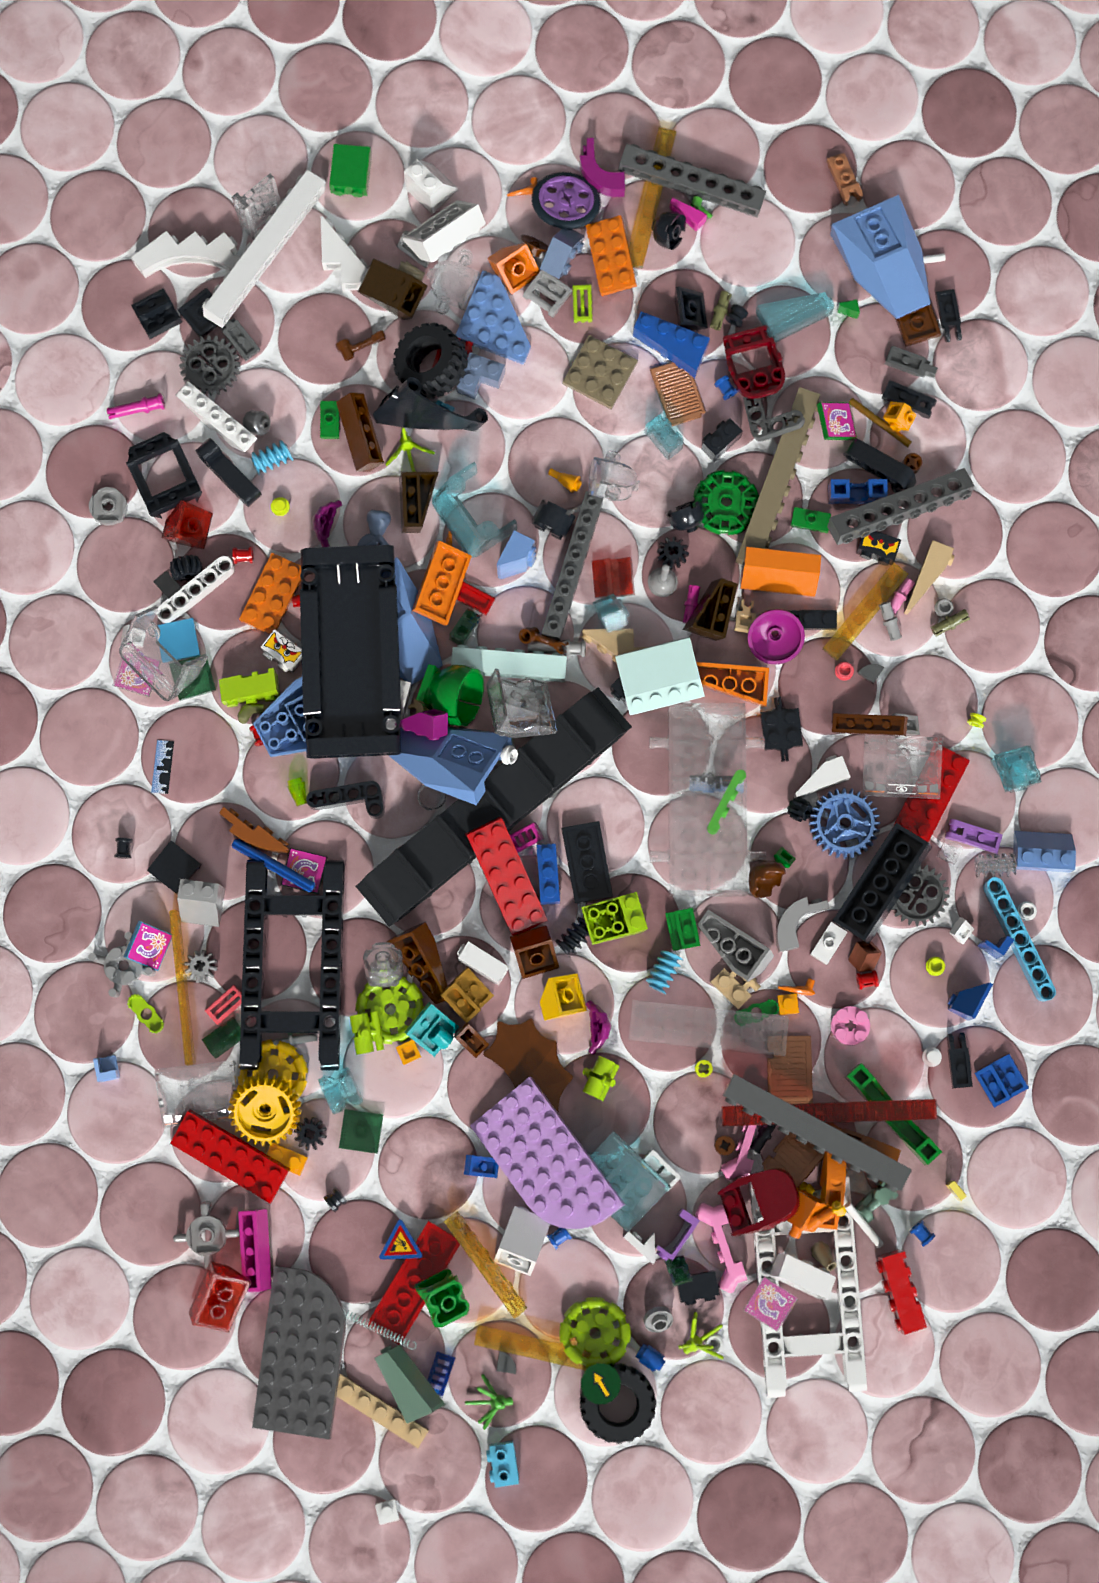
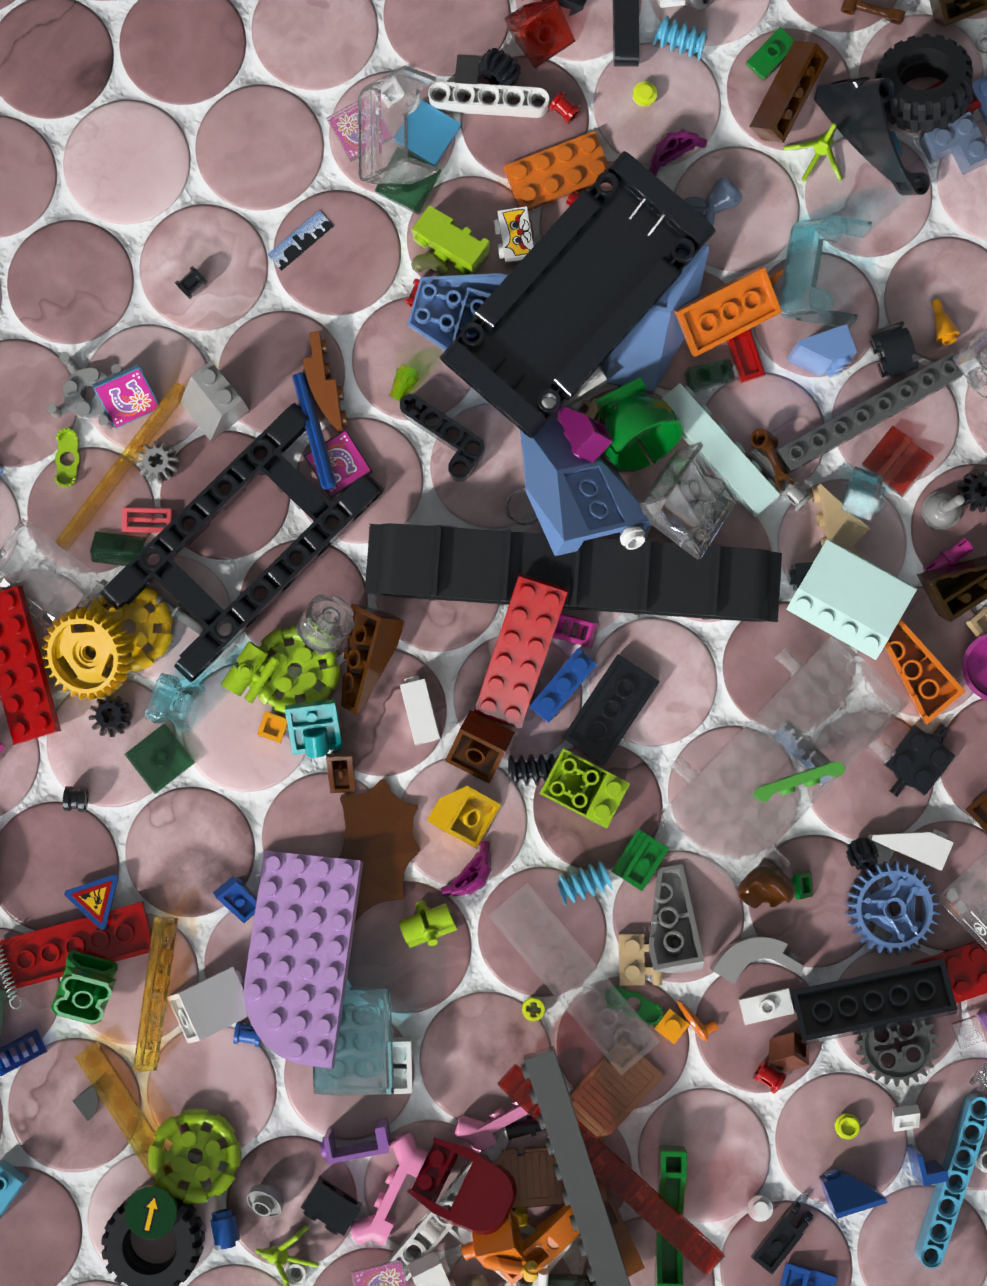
camera: 45 degrees right, 5 degrees up
black tile [147,841,202,895] -> none
light orange plate [266,1143,308,1176] -> none
dark brown wedge [399,472,439,533] -> none
pearl gold slope [440,967,494,1023] -> none
bright green plant [465,1374,513,1430] -> none
white slope [623,1231,656,1264] -> none
clear green slope [665,1255,693,1287] -> none
reddish brown wheel [714,1136,735,1156] -> none
bright pink plate [830,1006,870,1046] -> none

